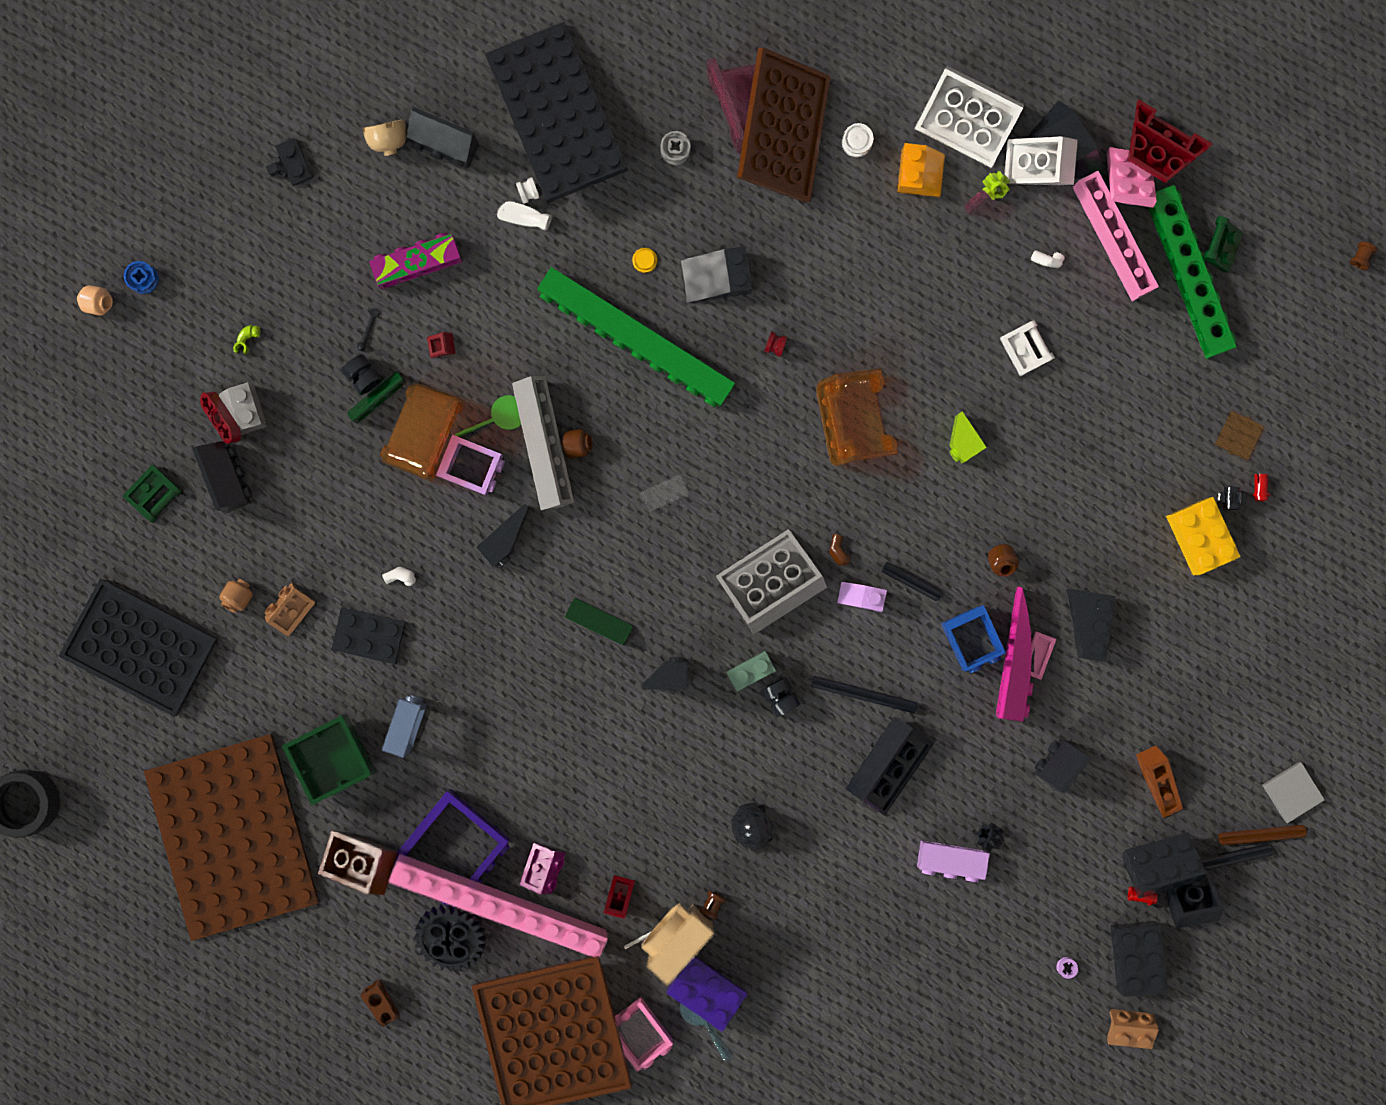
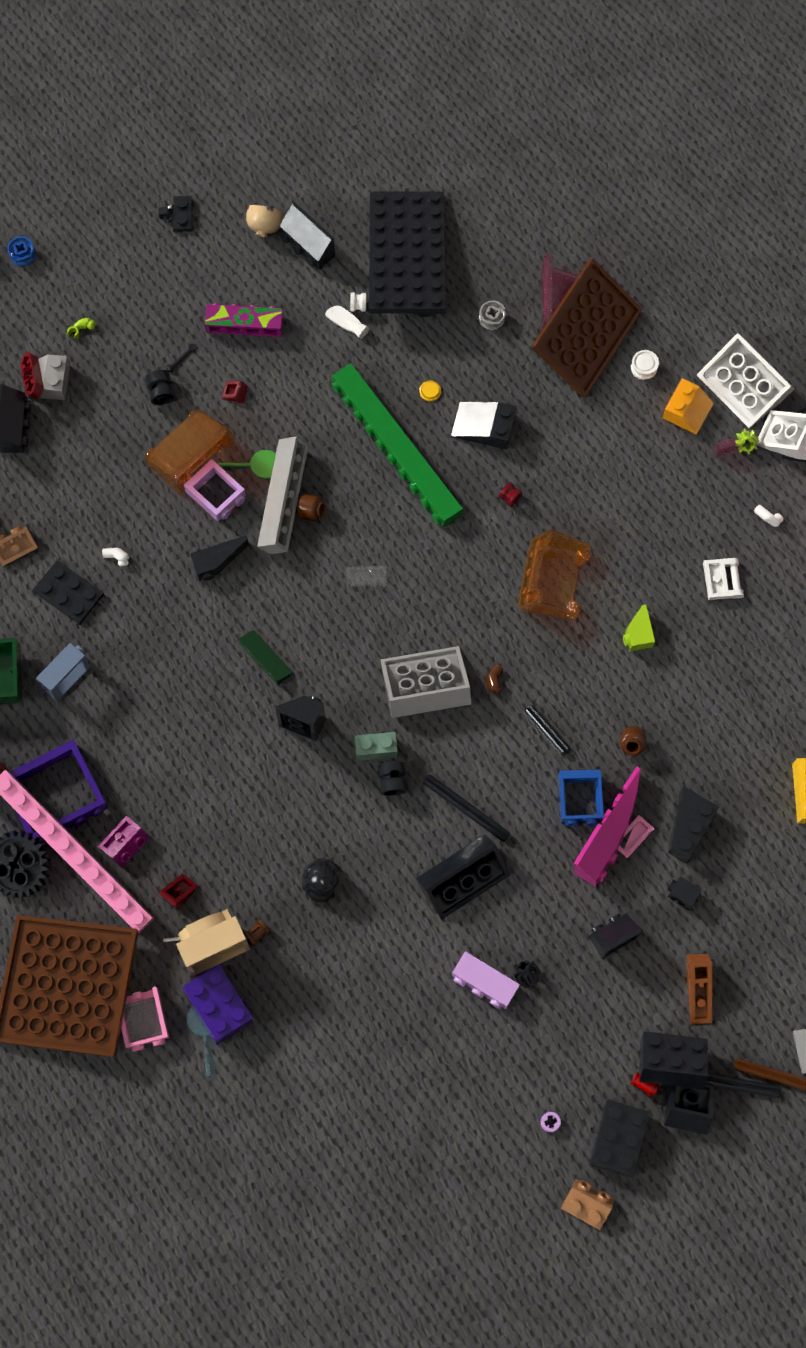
camera: 25 degrees right, 15 degrees down
dark green slope [347,371,406,424] -> none
lavender slope [837,582,887,612] -> none
none -> black brick [667,876,702,910]

